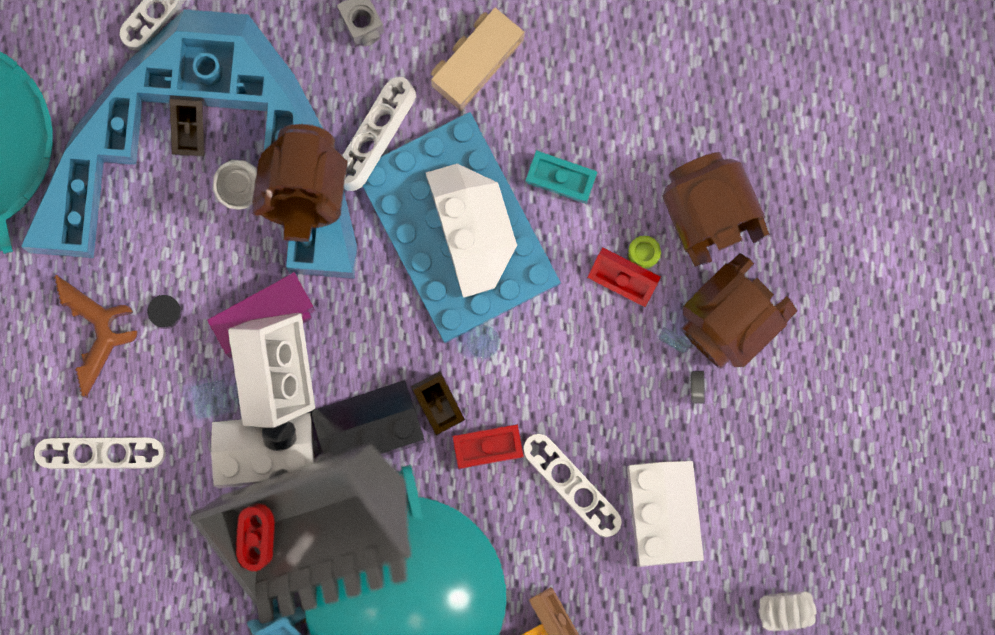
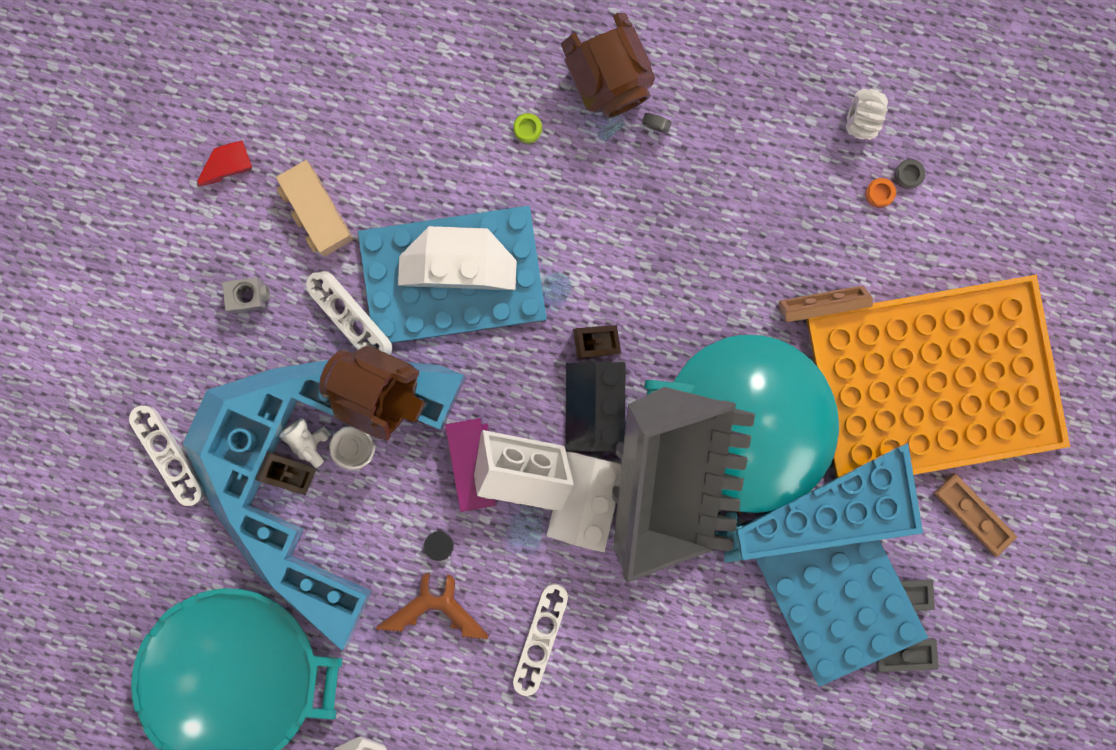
camera: 70 degrees left, 5 degrees up
red plate [236,503,274,571] -> none
black tile [262,421,297,451] -> none
red plate [452,424,524,470] -> none
white beam [523,434,622,537] -> none
teal plate [525,150,598,204] -> none
red plate [587,247,661,307] -> none
white slope [627,461,704,567] -> none
reddish brown piece [662,152,770,267] -> none
none -> white piece [279,418,331,468]

